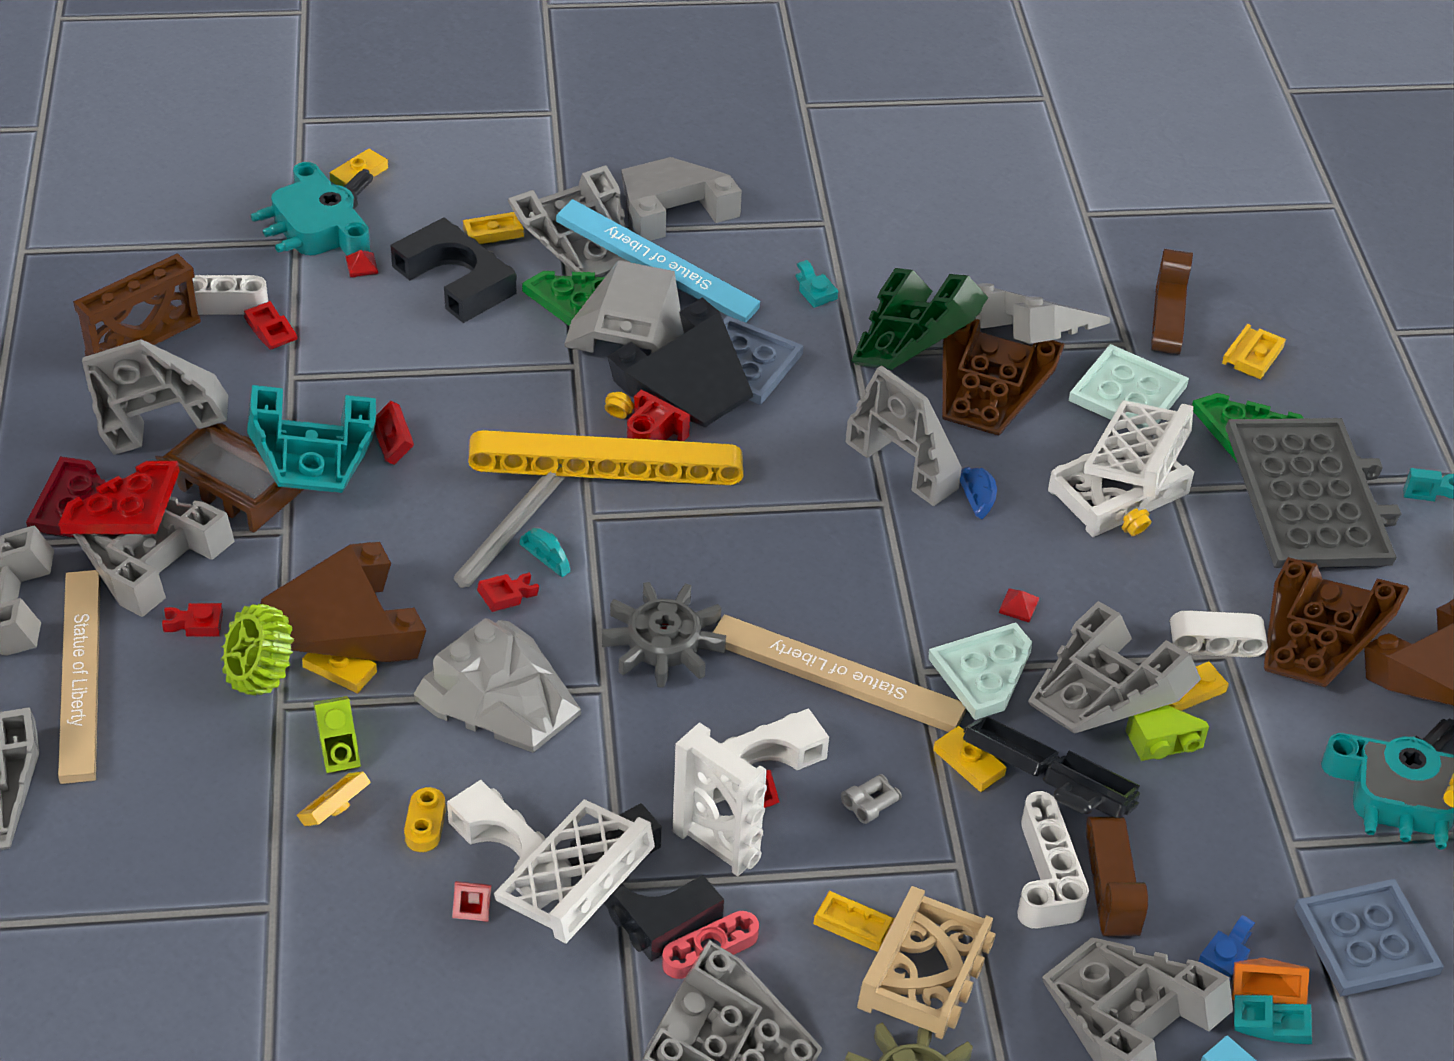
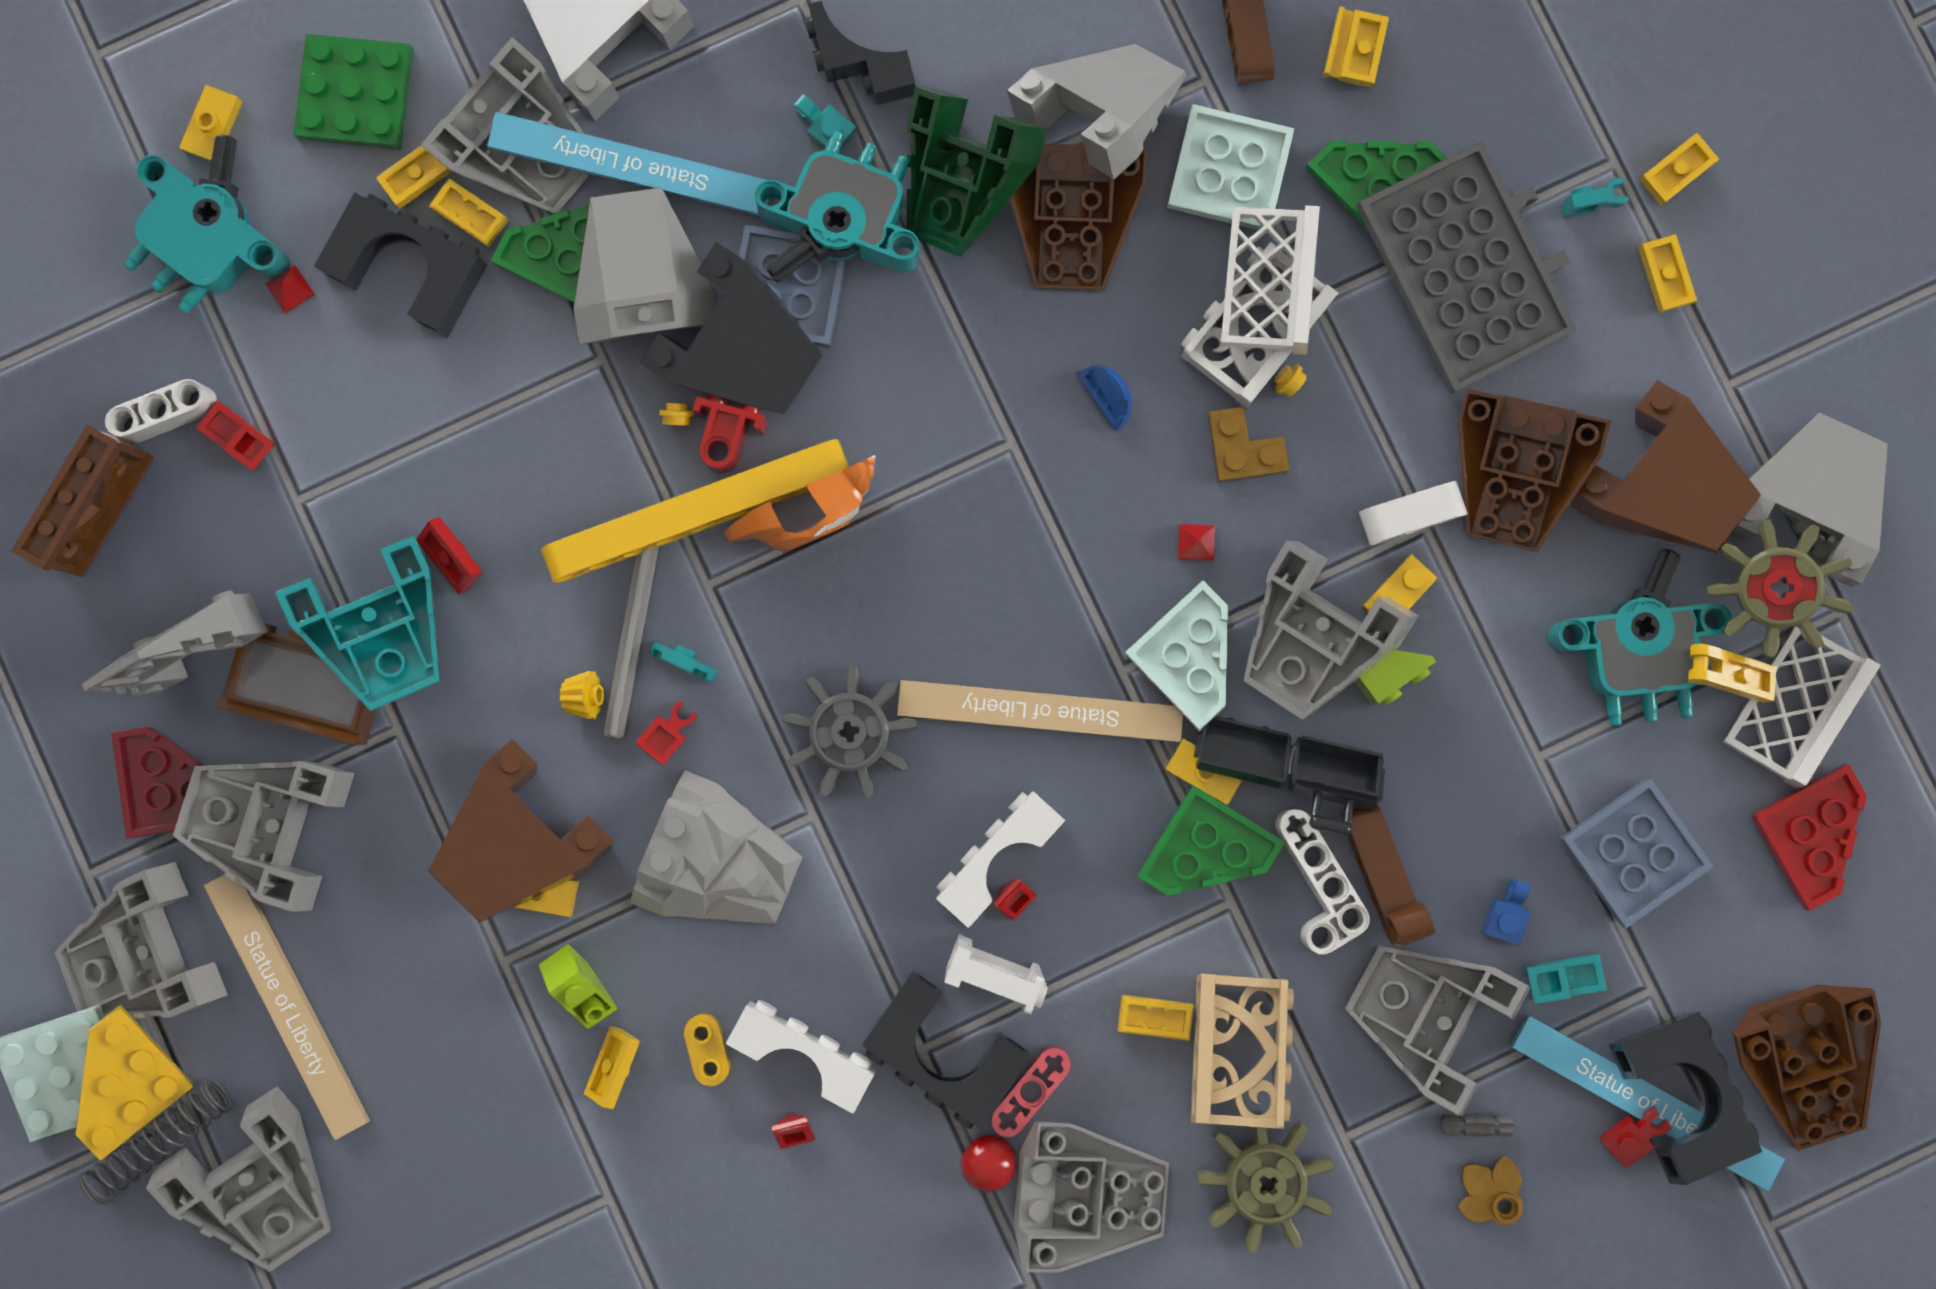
camera: 15 degrees left, 40 degrees up
red plate [58,461,180,535] -> none
red plate [162,603,223,637] -> none
lime gear [221,604,294,696] -> none
white fence [494,799,655,943] -> none
light grey piece [841,774,902,824] -> none
light grey wedge [845,366,962,506] -> none
orange slope [1232,958,1310,1004] -> none
none -> green plate [293,34,413,150]
none -> yellow plate [429,178,509,248]
none -> yellow piece [560,671,604,719]
none -> orange animal [723,456,875,552]
none -> piece [754,131,919,283]
none -> black arch [804,1,916,105]
none -> red hair [960,1134,1017,1192]
none -> green plate [1137,785,1285,896]
none -> pearl gold plate [1207,407,1289,483]

